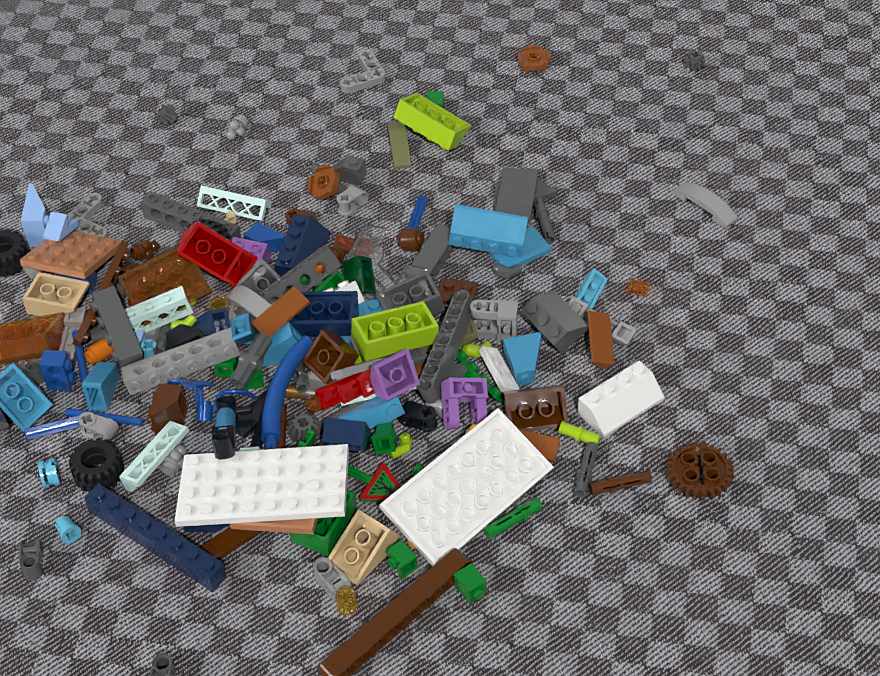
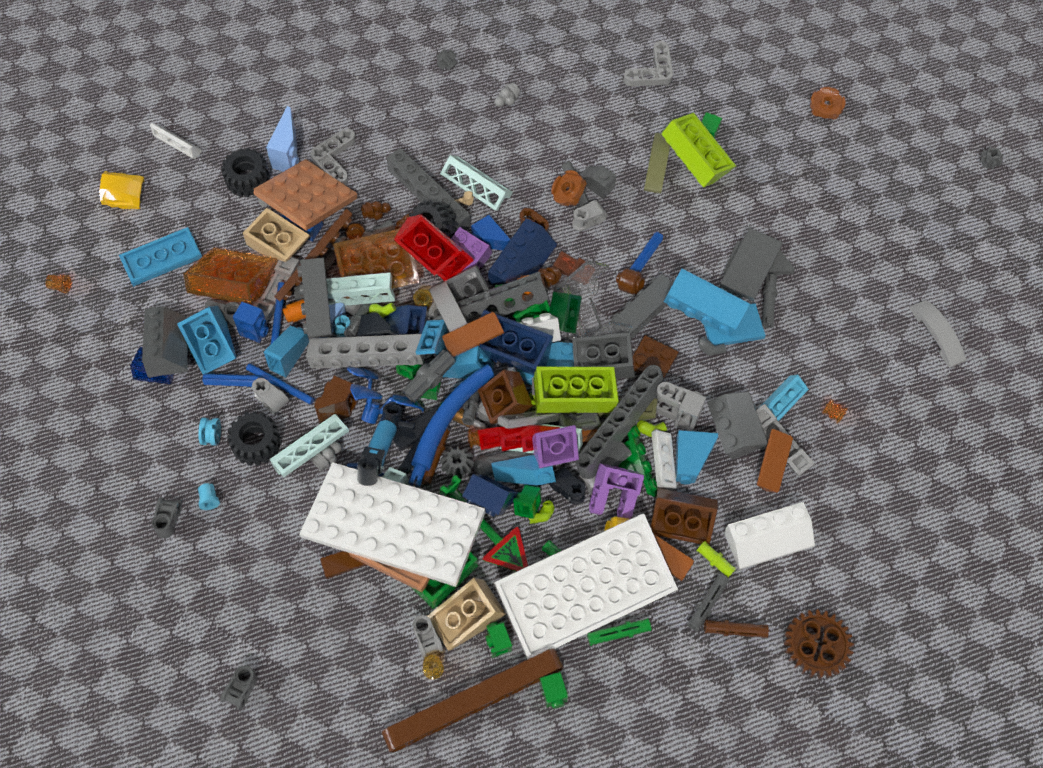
camera: 15 degrees right, 15 degrees up
light blue slope [43,212,79,242] -> none
dark blue brick [84,483,227,592] -> none

